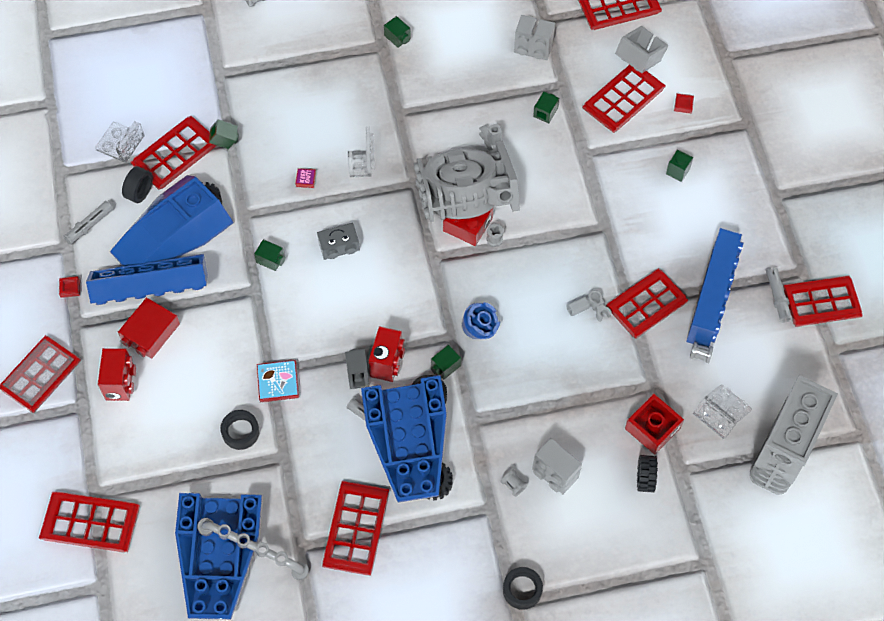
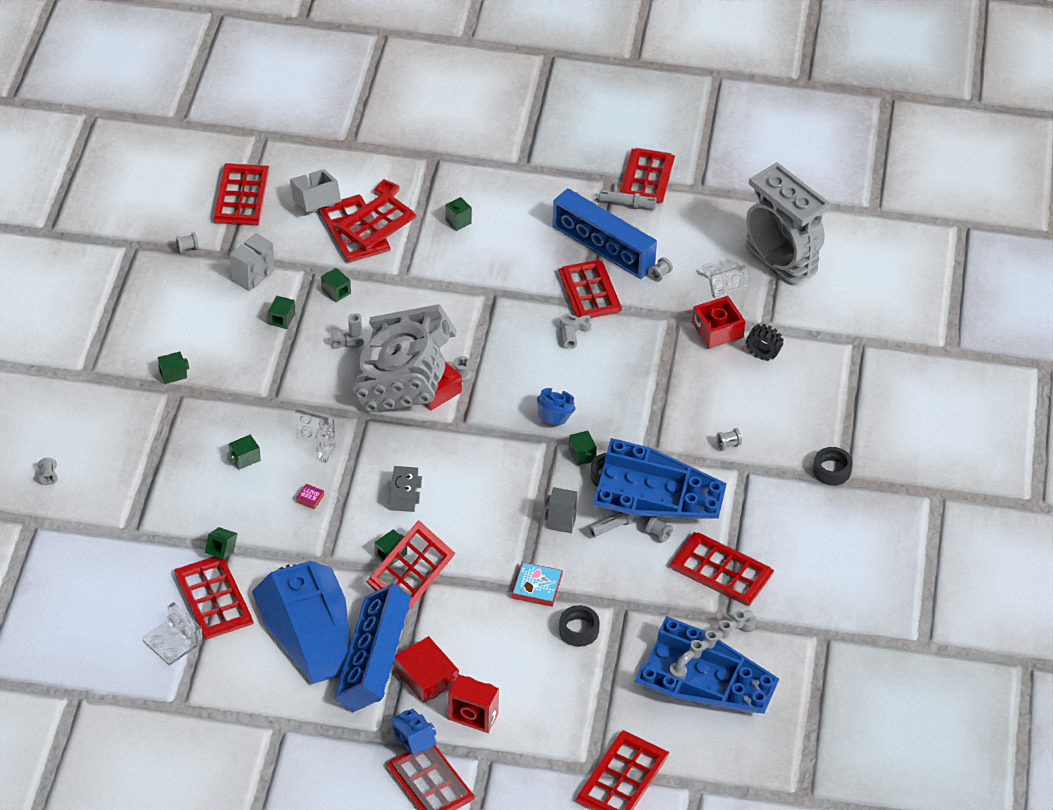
camera: 70 degrees left, 15 degrees down
red tile [59,276,80,298] -> none
light grey pin [63,200,113,245] -> none
black tyre [122,166,153,204] -> none
red brick [369,326,405,382] -> none
light grey piece [532,438,582,495] -> none
none -> dark green brick [227,434,261,470]
none -> dark green brick [268,295,295,329]
none -> red piece [336,192,417,251]
none -> piece [366,520,456,610]
none -> blue brick [390,708,437,755]
none -> light grey bush [646,516,673,542]

